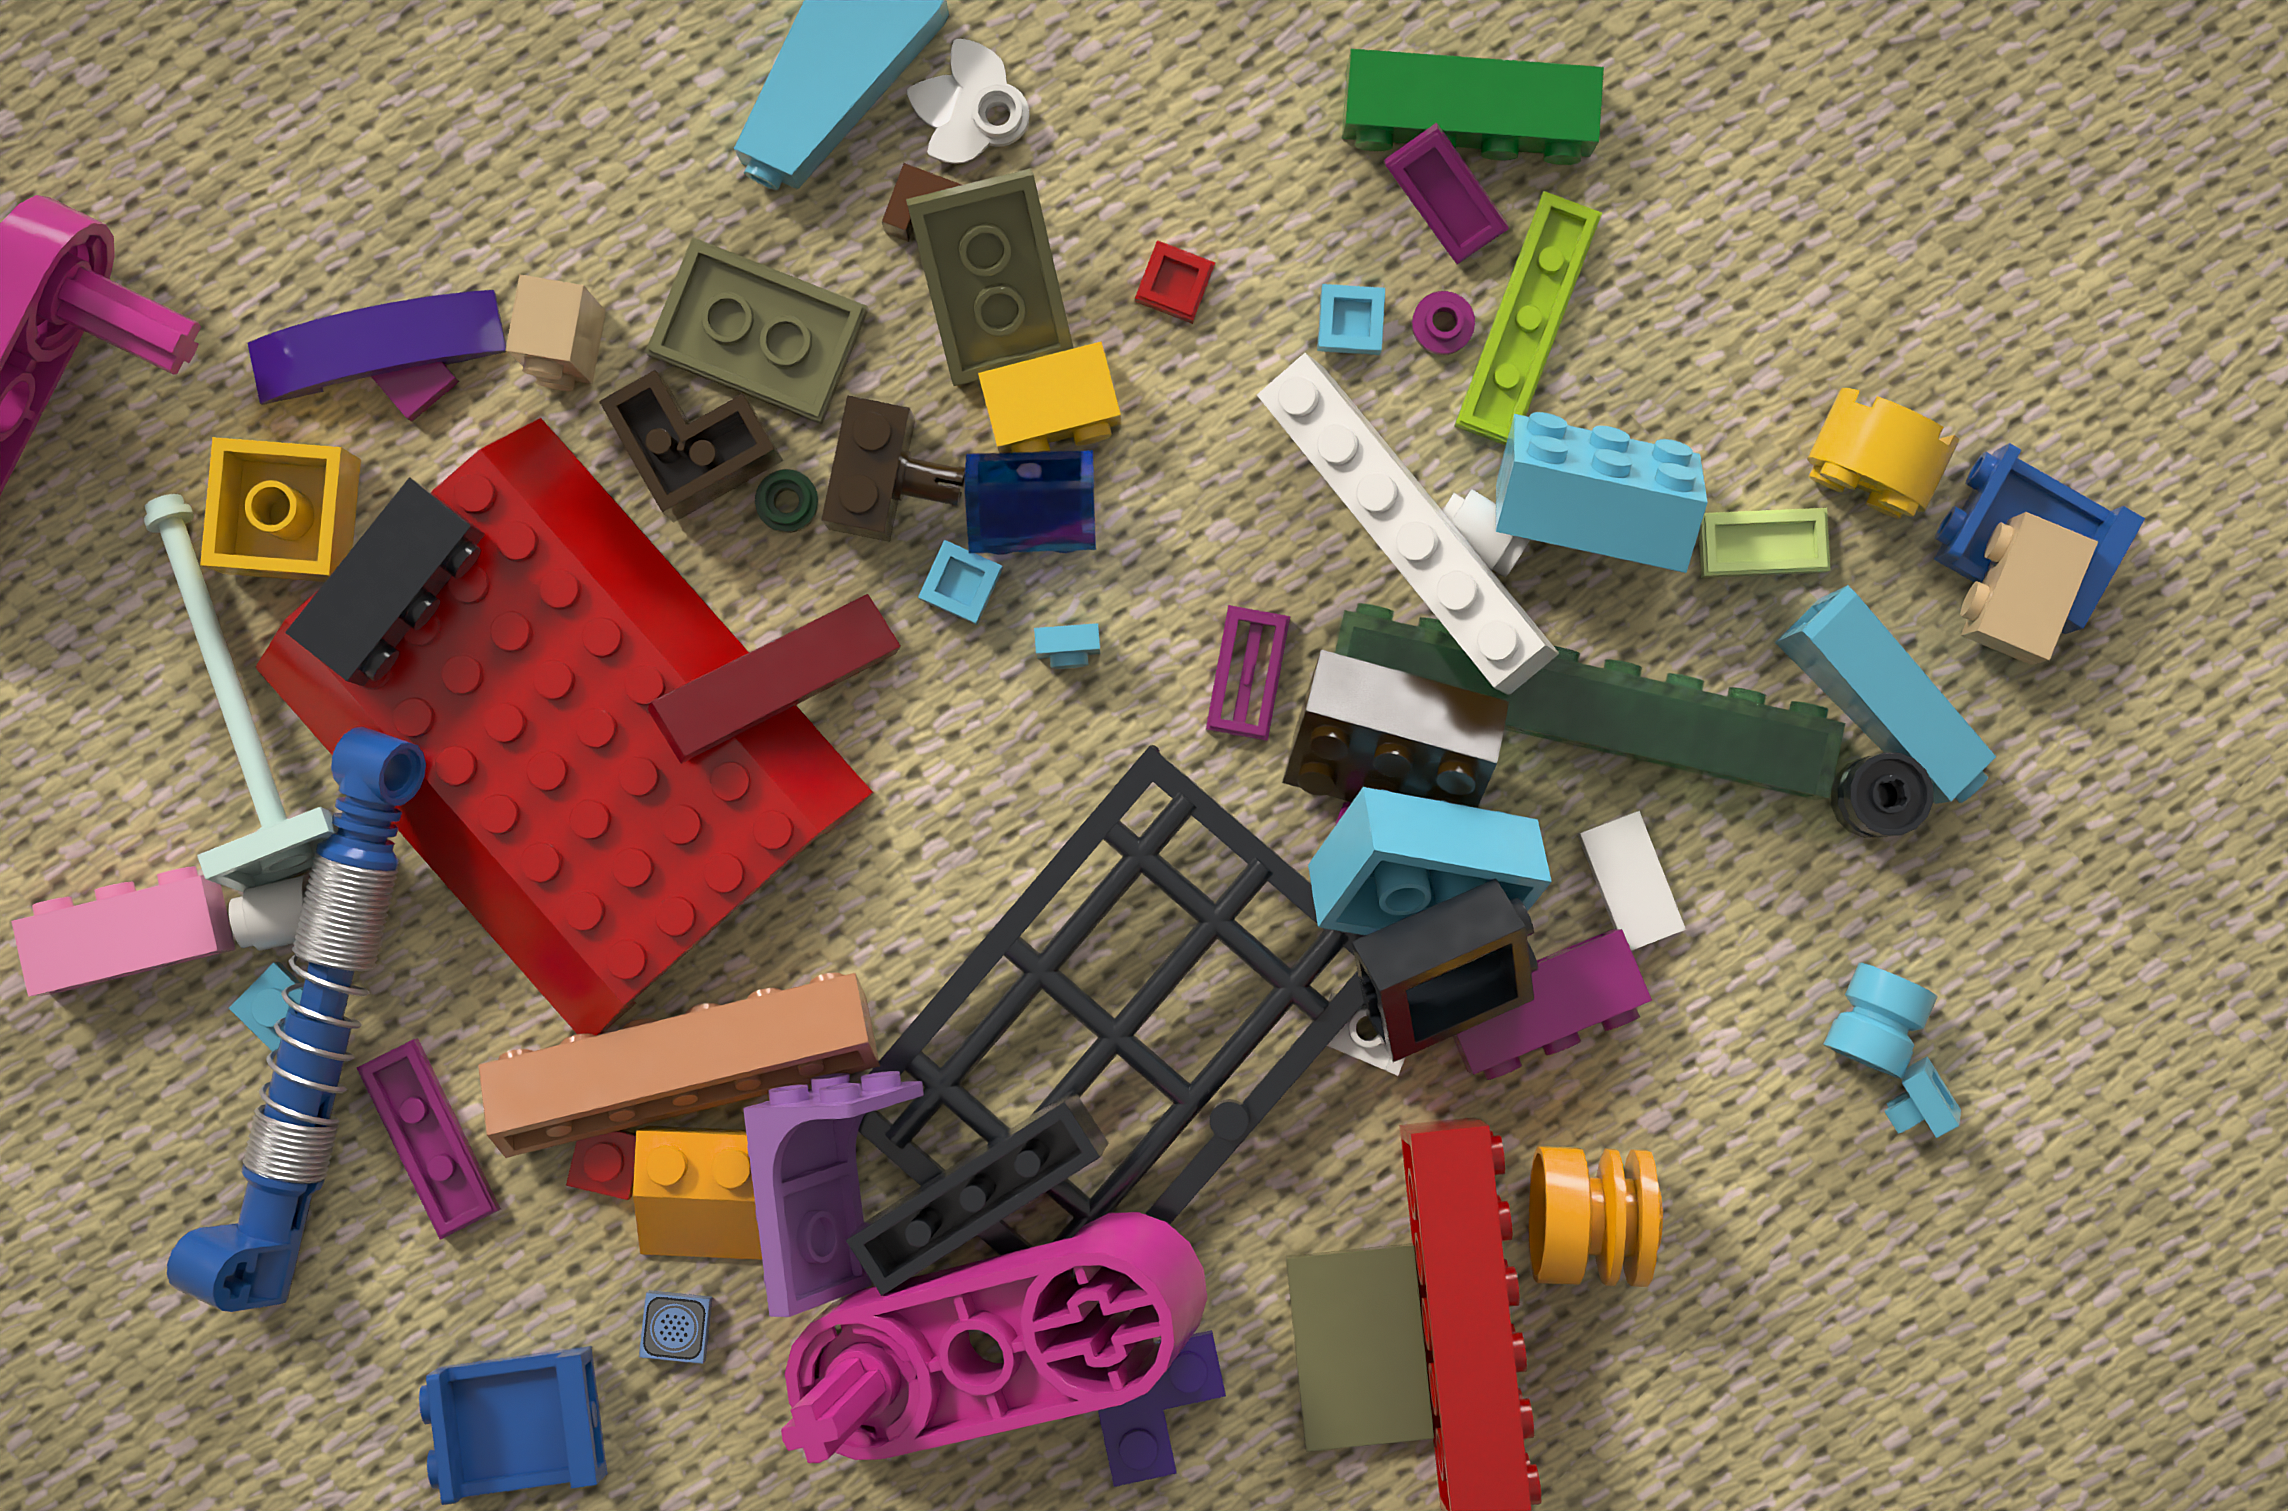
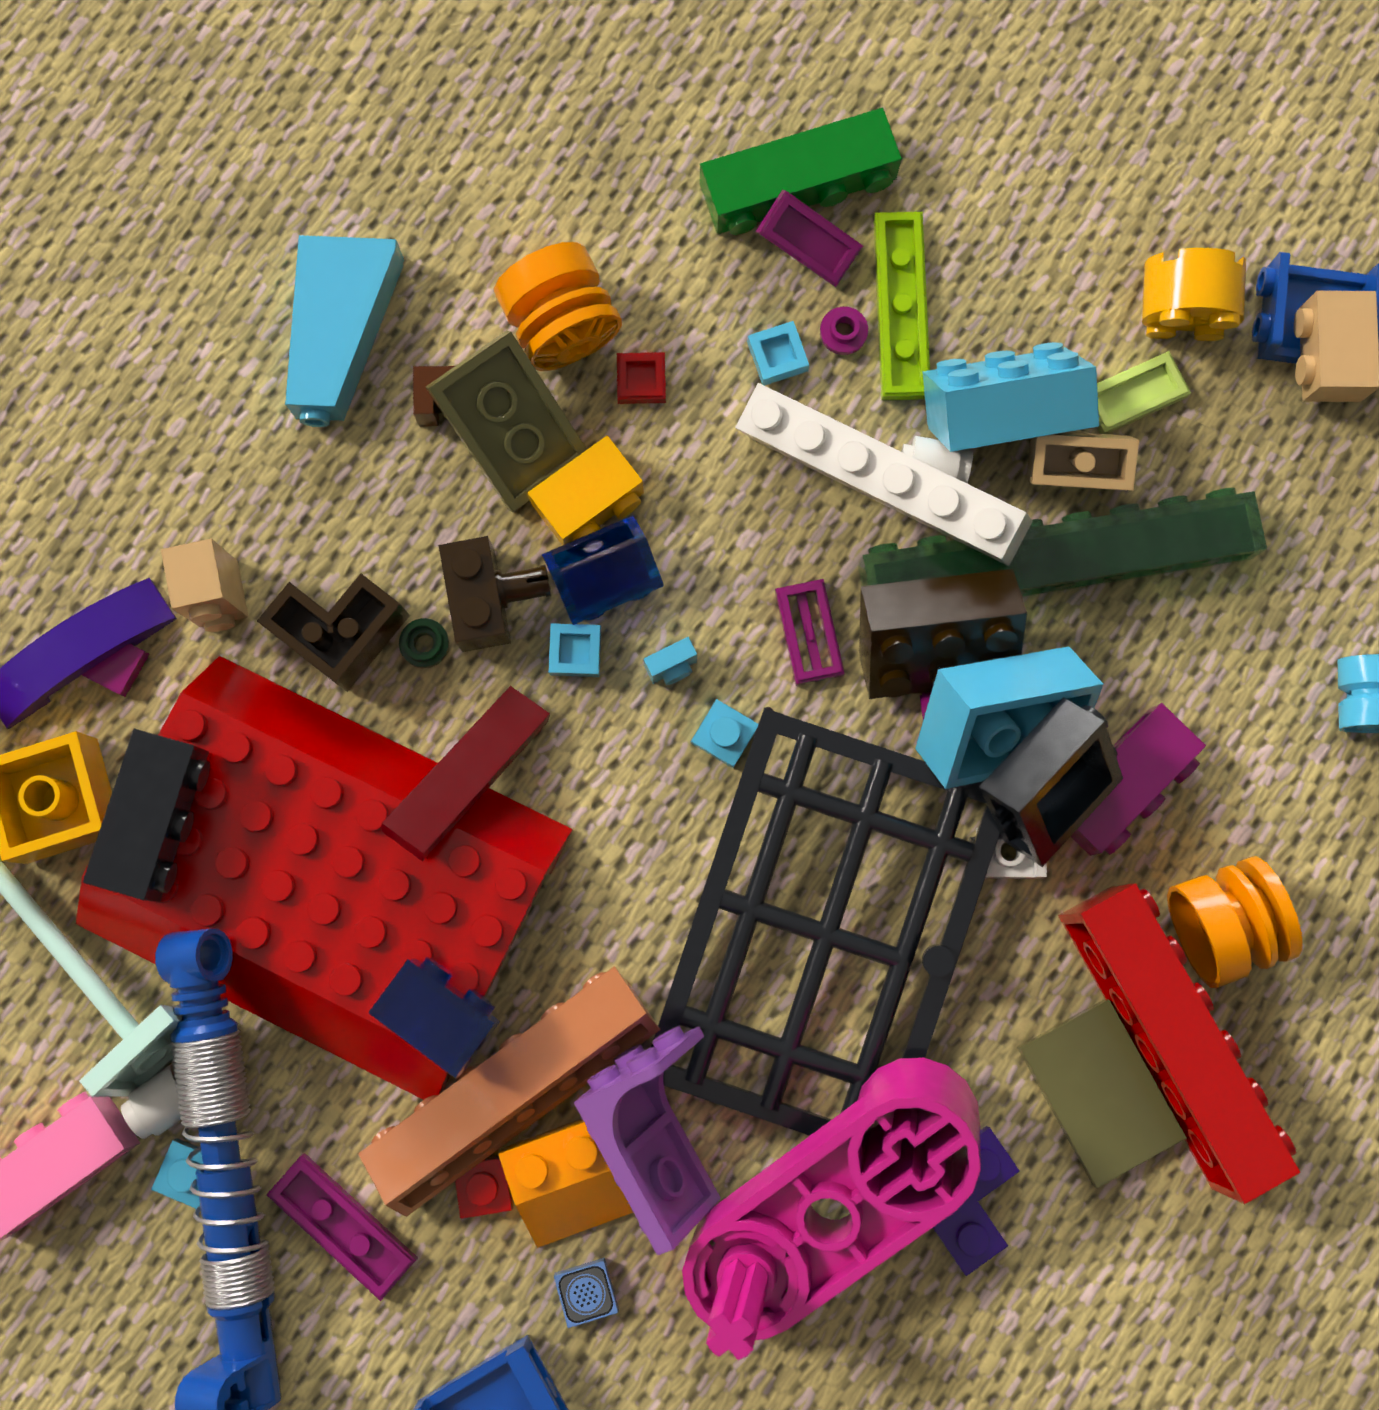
camera: 20 degrees left, 5 degrees down
olive tile [645,237,869,425] -> none
black brick [846,1089,1109,1296] -> none
white plate [907,39,1030,164] -> none
white tile [1577,811,1686,951] -> none
medium azure slope [1775,585,1996,804] -> none
black wheel [1831,753,1934,838] -> none
none -> clear blue brick [368,957,500,1078]
none -> light orange wheel [494,242,622,371]
none -> medium azure plate [691,699,759,768]
none -> tan brick [1027,432,1139,491]

